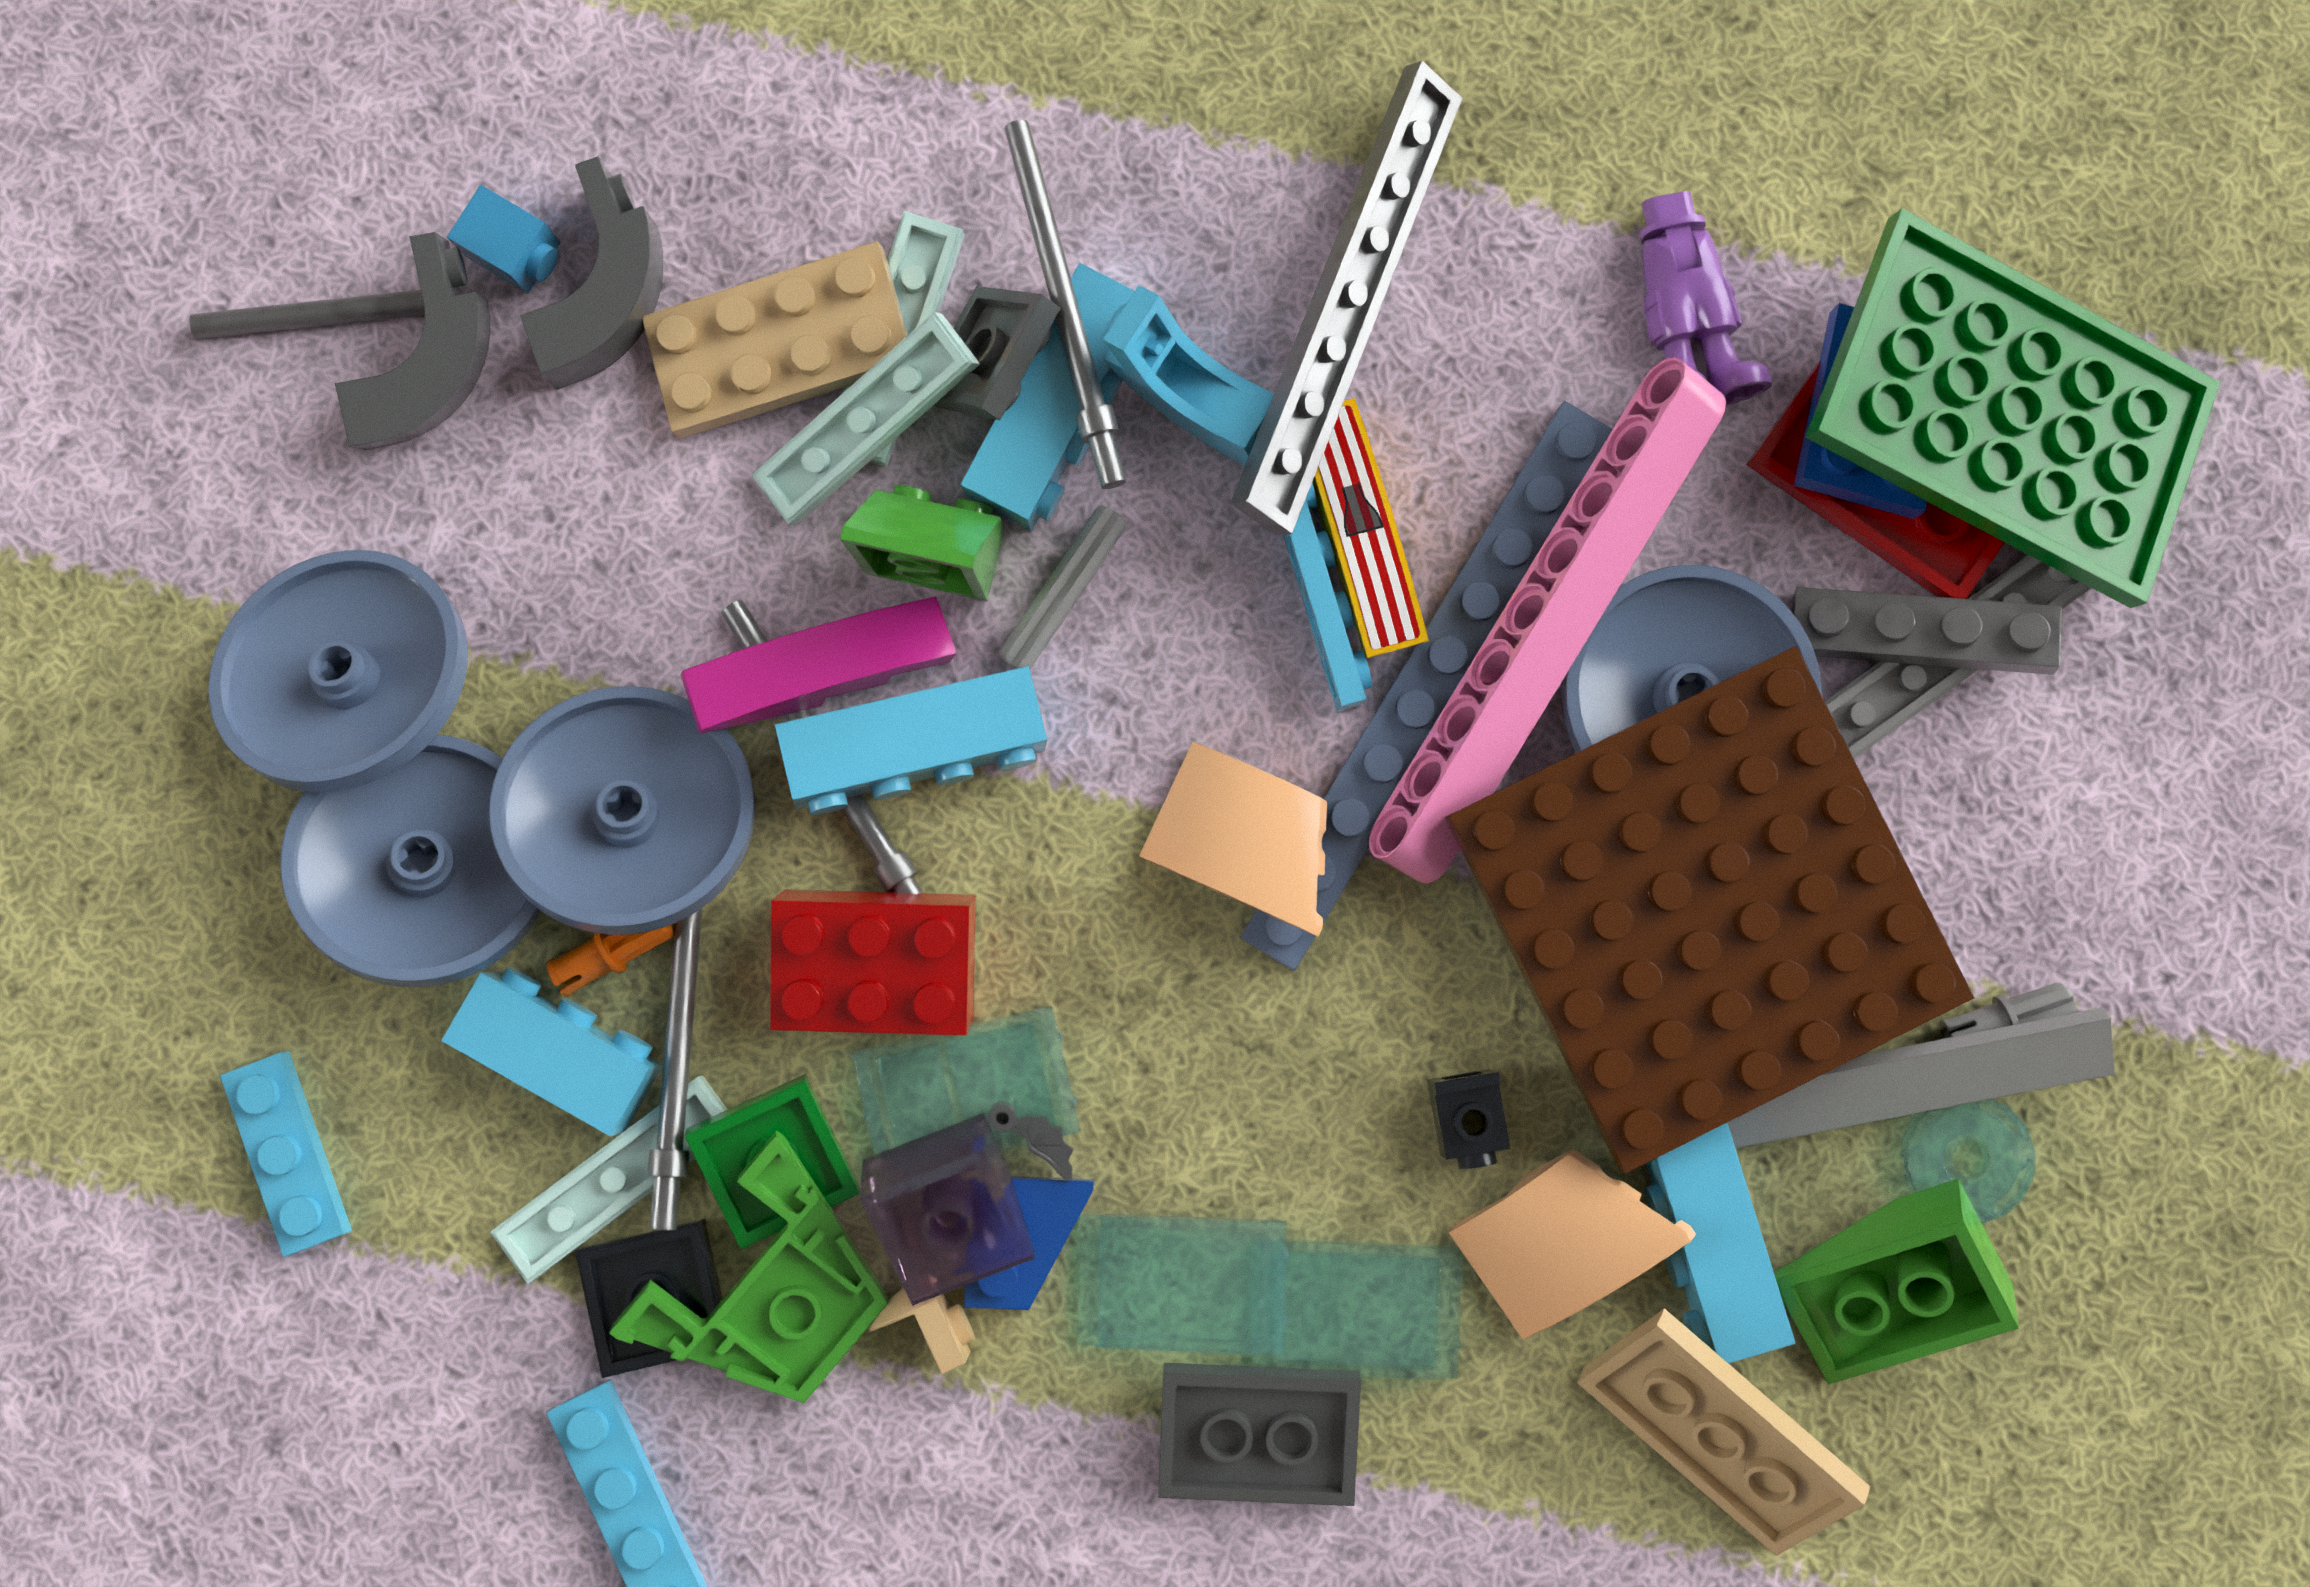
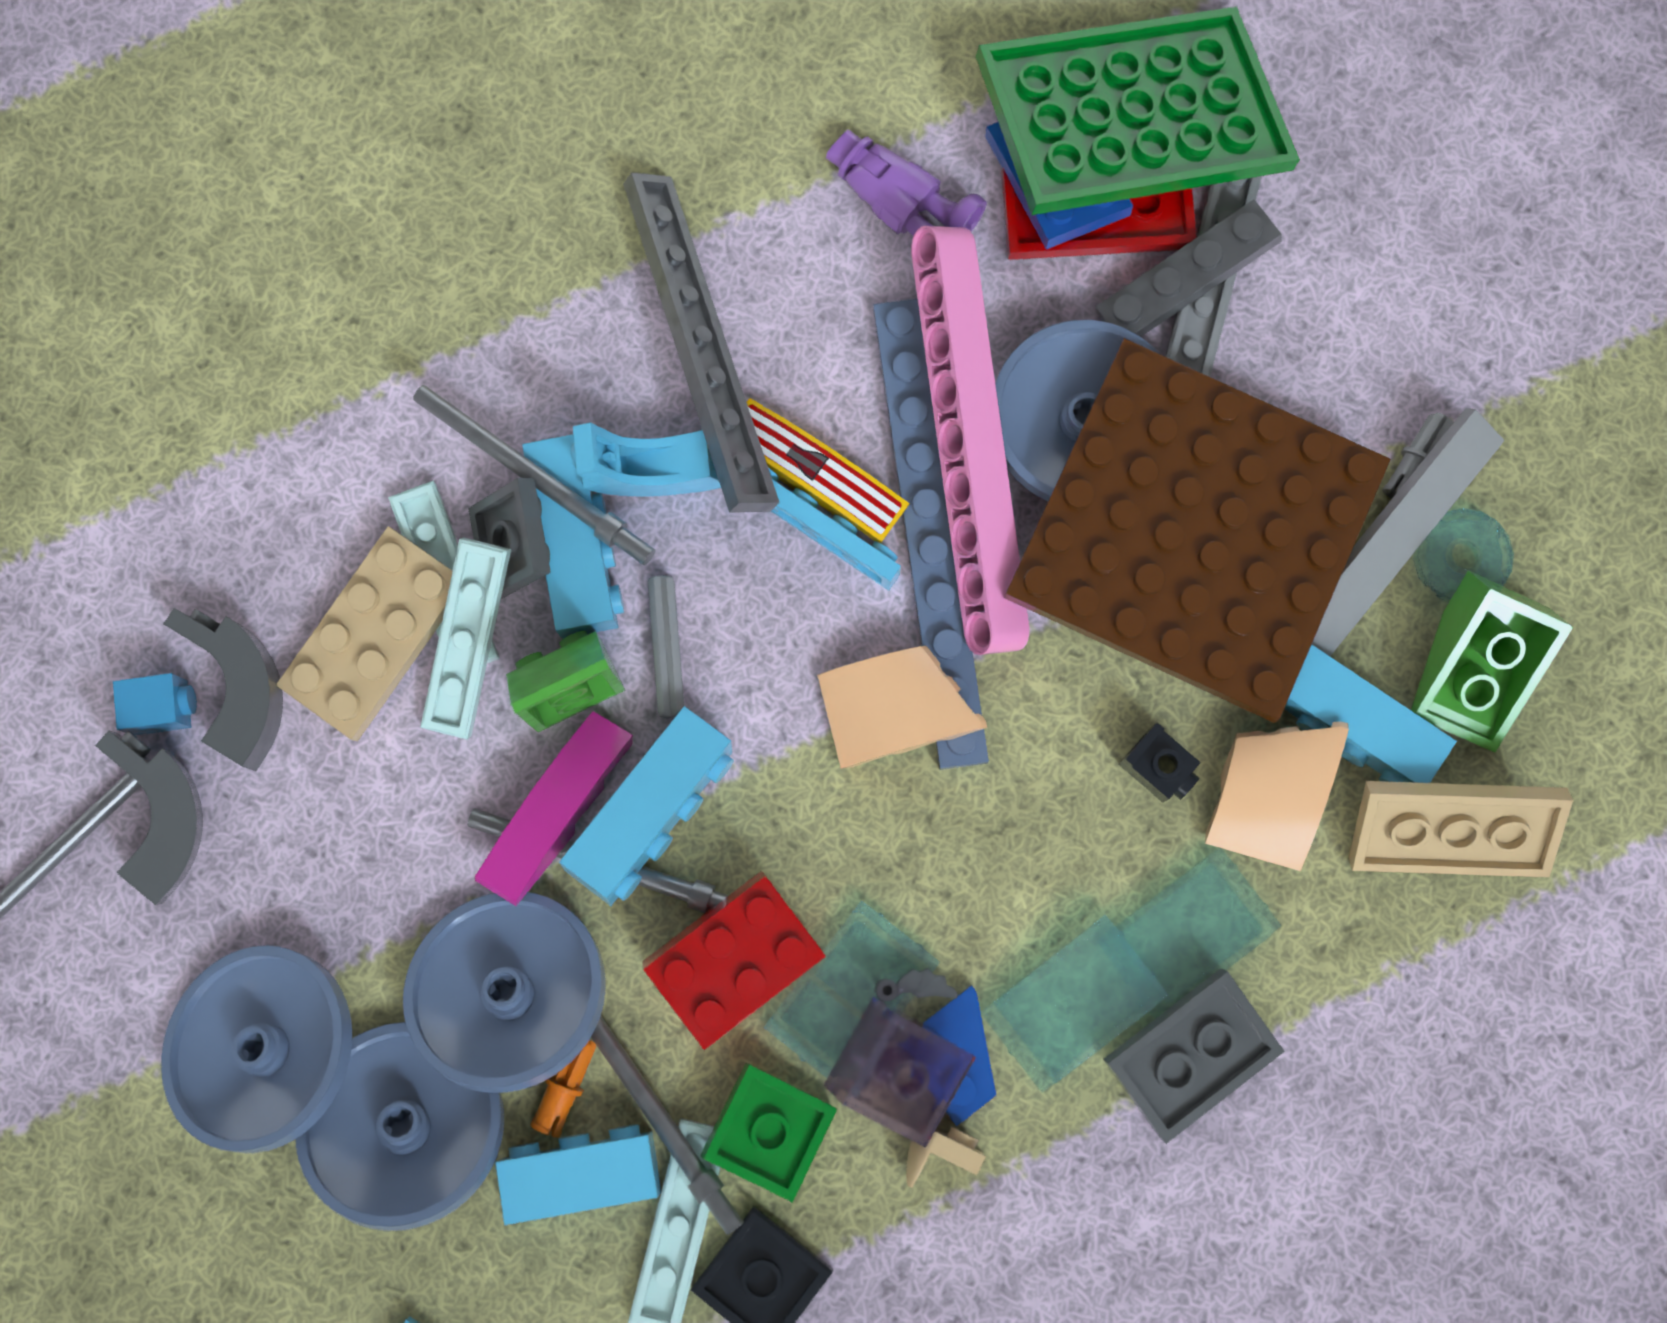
camera: 40 degrees left, 5 degrees down
bright green wing [609,1130,888,1403] -> none

